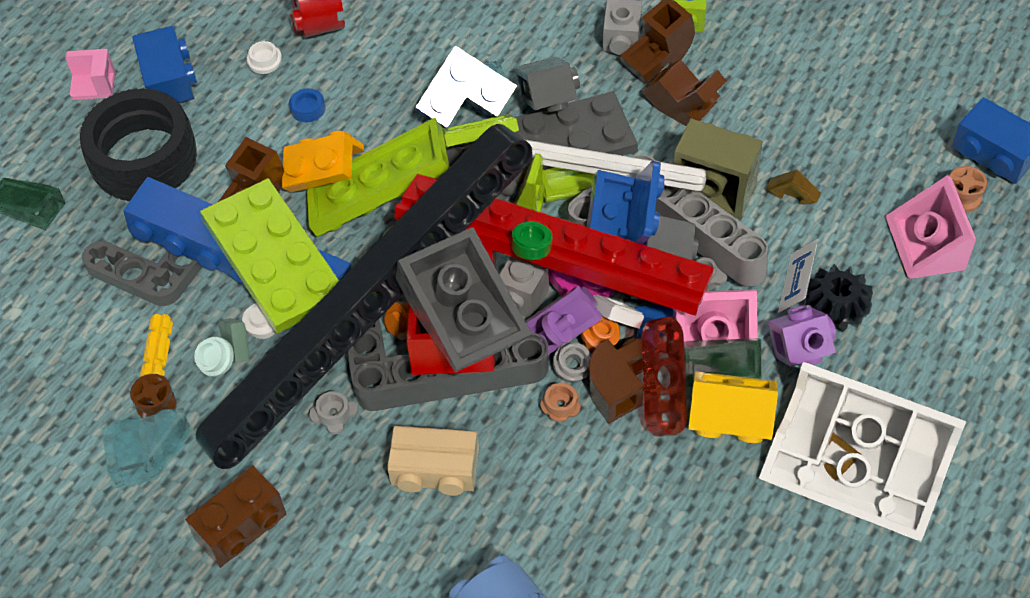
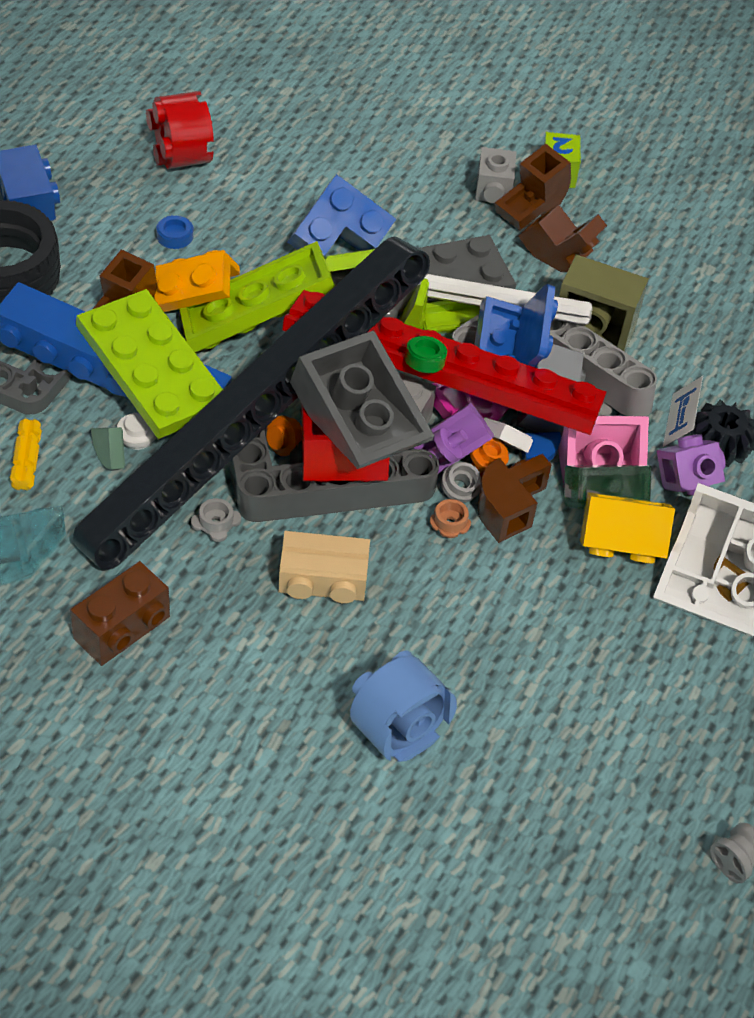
camera: 10 degrees left, 5 degrees down
reddish brown wheel [130,374,177,423] -> none
light aqua plate [194,337,234,377] -> none
white plate [247,41,282,74] -> none
dark grey brick [515,57,580,112] -> none
clear red beam [642,317,687,437] -> none
pearl gold tile [767,169,821,204] -> none

